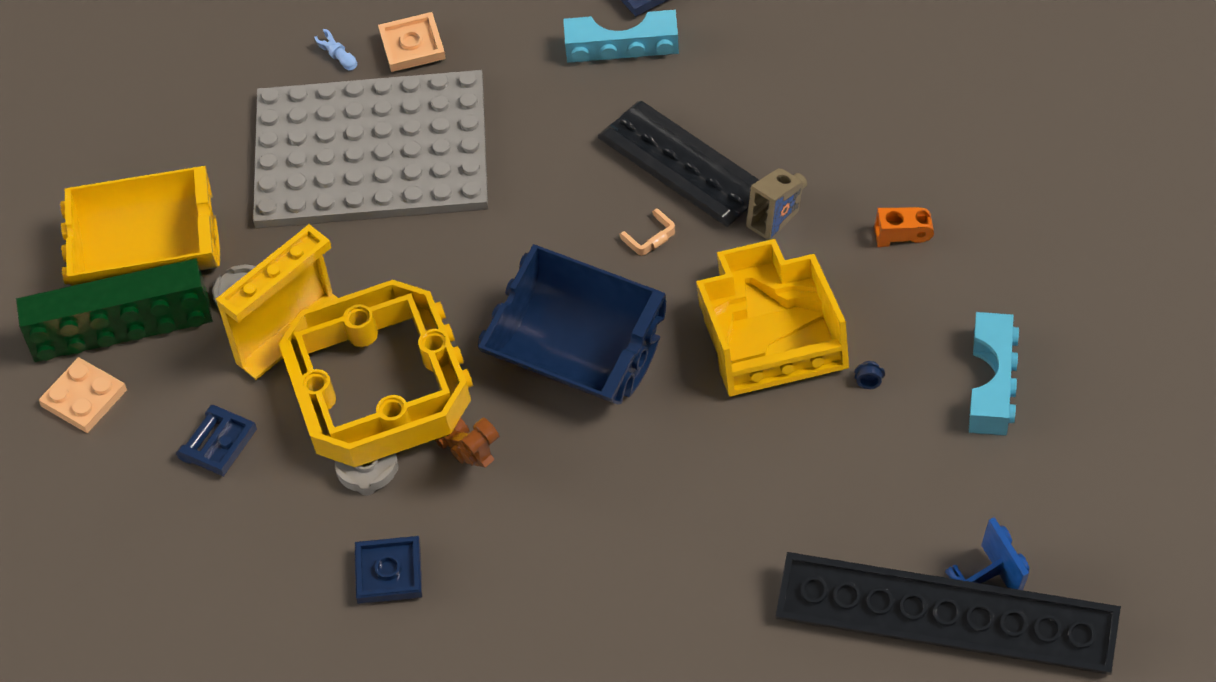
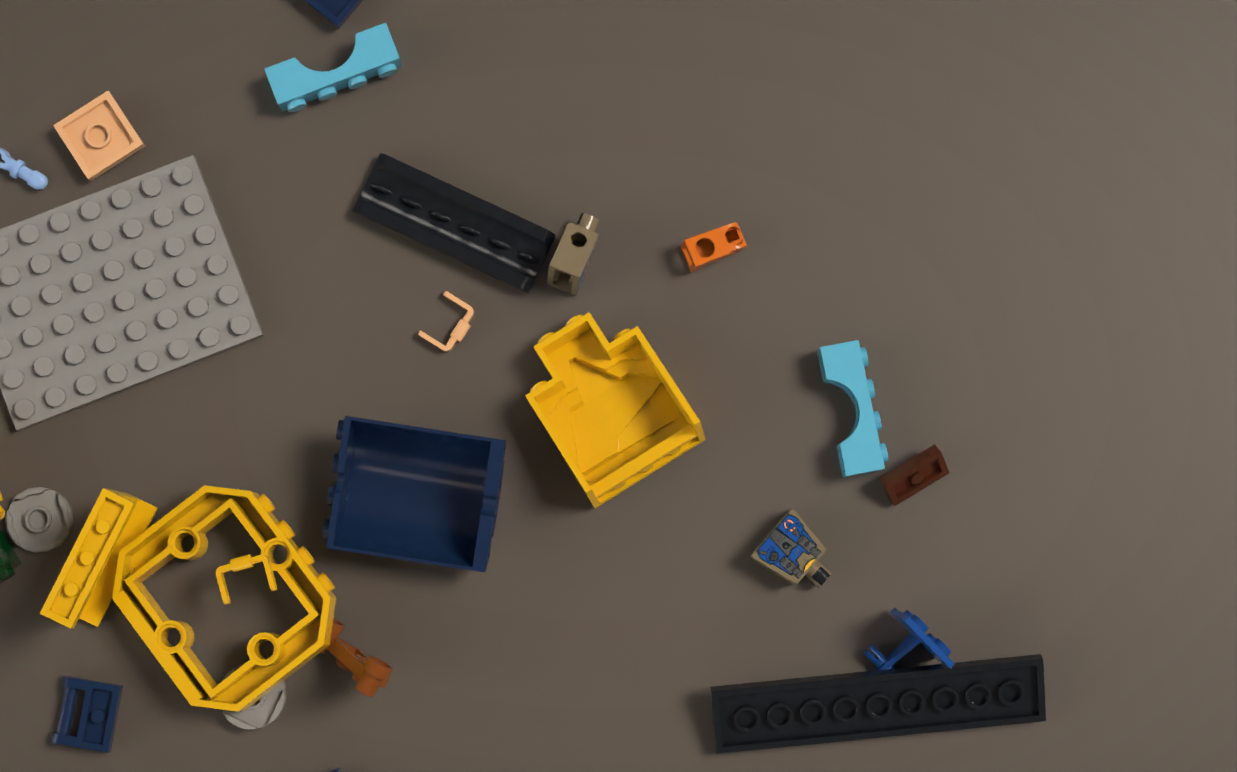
camera: 30 degrees left, 30 degrees up
dark blue plate [854,361,885,389] -> none
none -> yellow piece [216,554,277,605]
none -> torso [749,509,832,588]
none -> copper plate [879,444,950,506]

